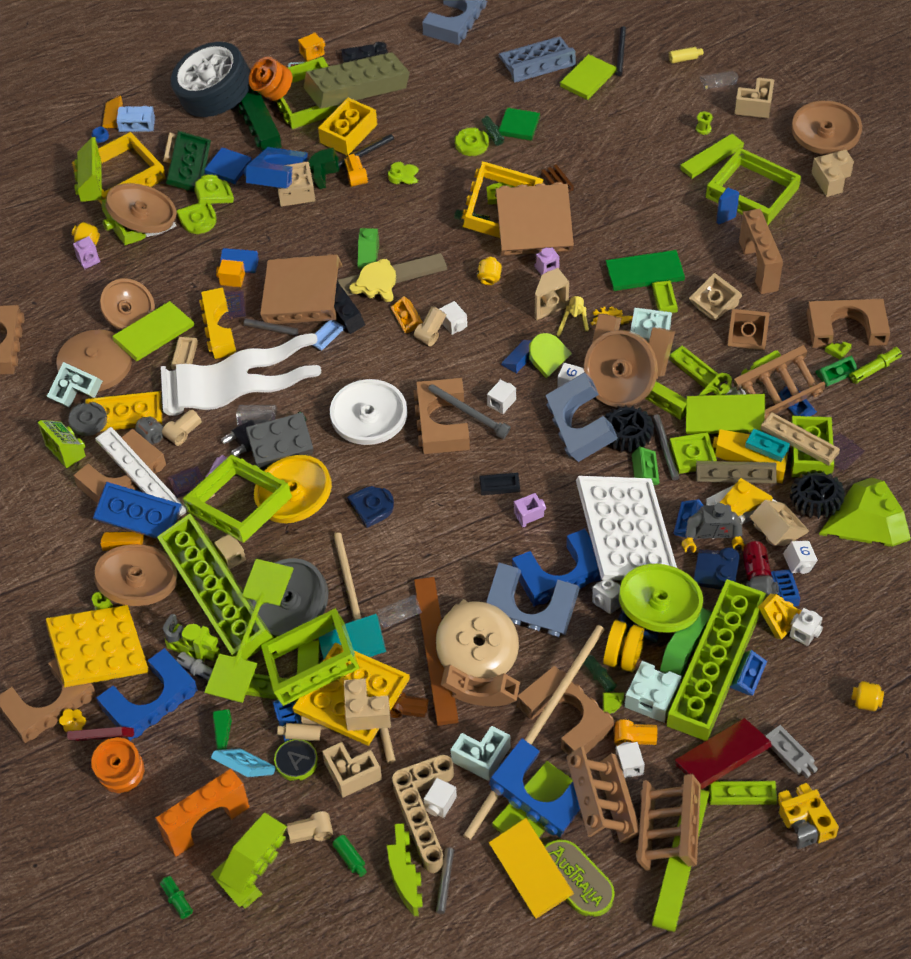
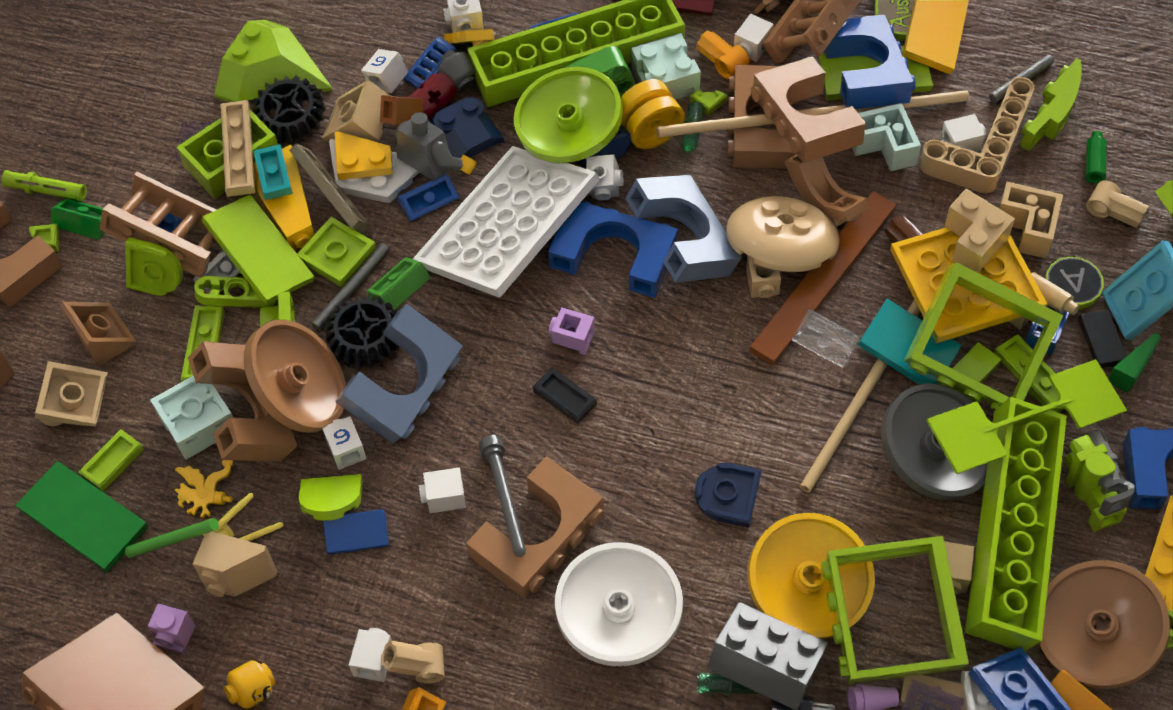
camera: 135 degrees left, 5 degrees up
none -> bright green bar [125,518,219,558]
none -> dark orange panel [380,95,423,125]
none -> medium nougat arch [751,56,866,163]
none -> black tile [1078,310,1126,368]

